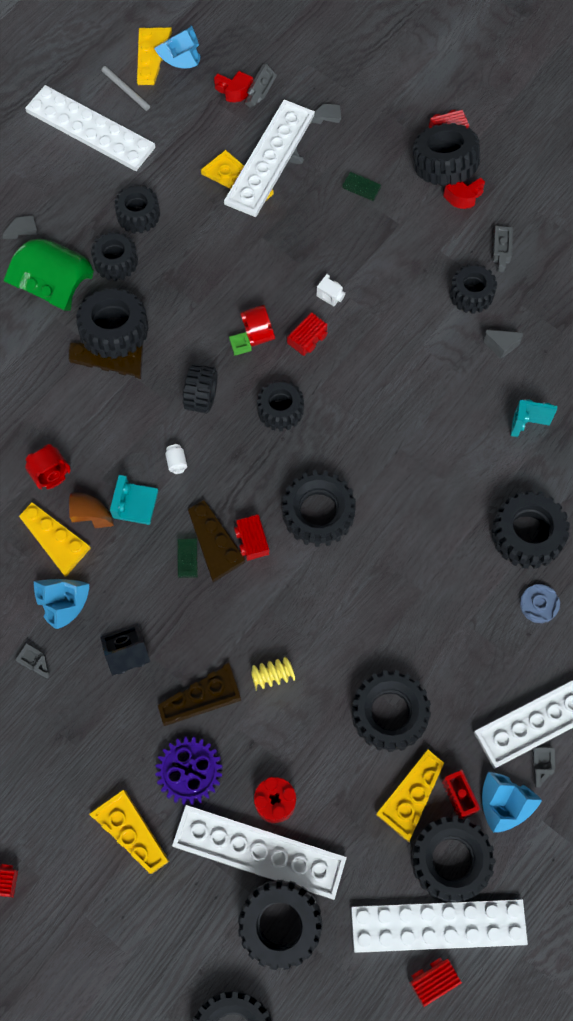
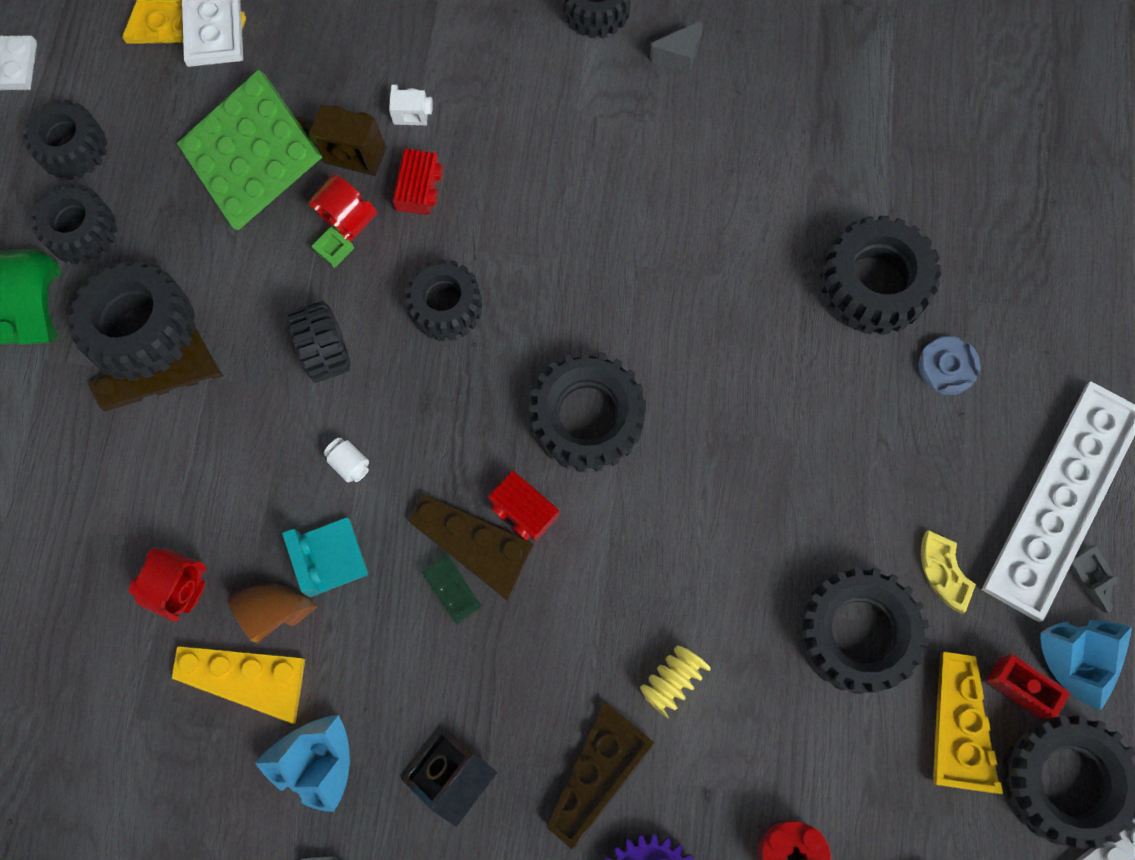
camera: 30 degrees left, 5 degrees up
teal bracket [511,400,557,437] -> none
none -> bright green plate [177,70,322,230]
none -> dark brown brick [296,104,387,176]
none -> light yellow tile [921,530,976,614]

